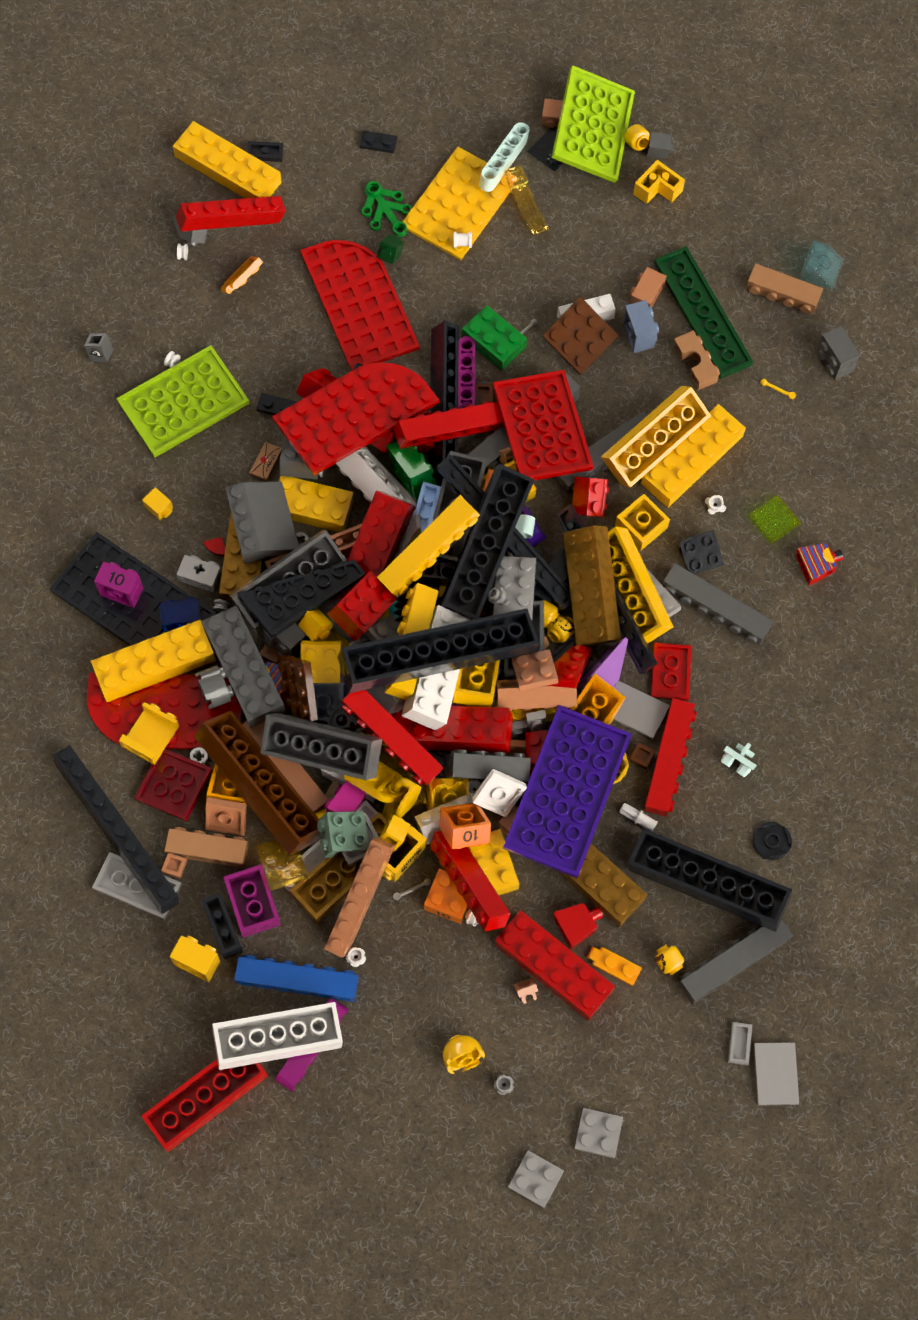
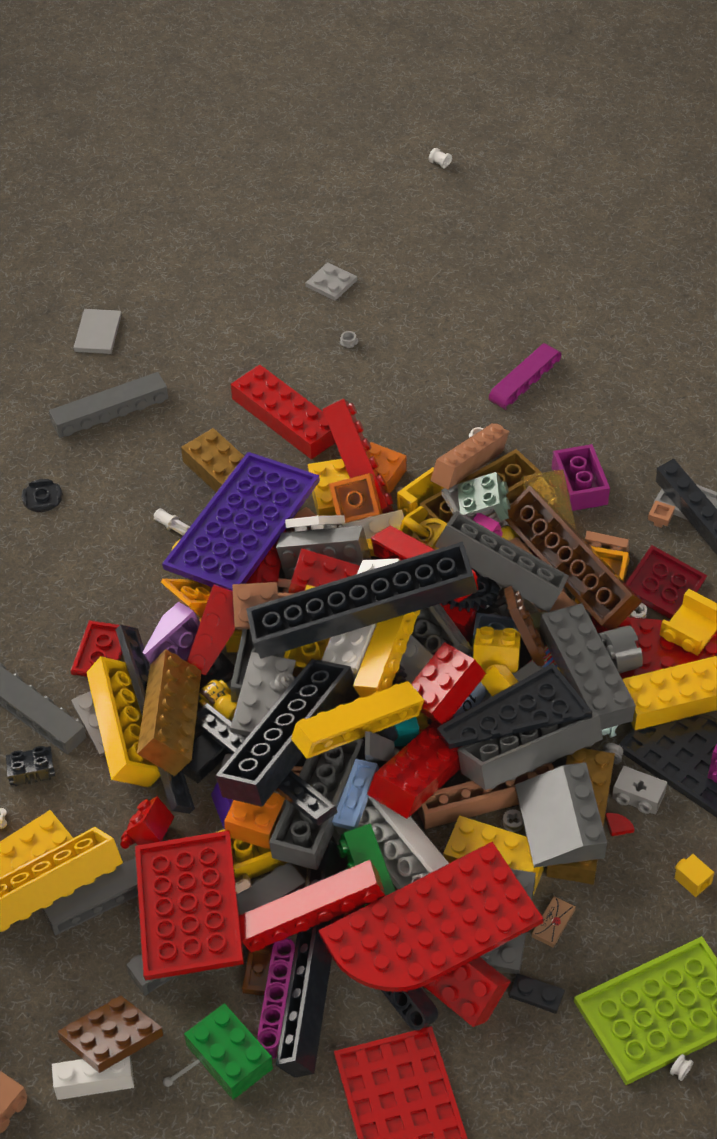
camera: 170 degrees left, 20 degrees down
red brick [141,1059,268,1152] -> none
clear blue brick [159,597,201,632] -> none
medium nougat brick [164,827,248,868] -> none
yellow brick [170,935,220,982] -> none
black brick [201,892,243,960] -> none
white brick [212,1002,343,1070] -> none
blue brick [234,955,359,1002] -> none
yellow brick [379,815,411,851] -> none
yellow cylinder [443,1035,485,1074] -> none
nougat tile [513,978,538,1004] -> none
red torso [553,903,604,950] -> none
light grey plate [574,1108,623,1159] -> none
light orange hinge [586,947,642,986] -> none
light grey tile [613,681,670,740] -> none
yellow brick [615,494,670,551] -> none
sand blue brick [623,300,659,353] -> none
black brick [628,829,792,932] -> none
reddish brown plate [629,742,656,769] -> none
red brick [644,698,697,817] -> none
yellow head [654,944,684,976] -> none
light aqua hips [721,743,757,777] -> none
light grey tile [728,1022,752,1066] -> none

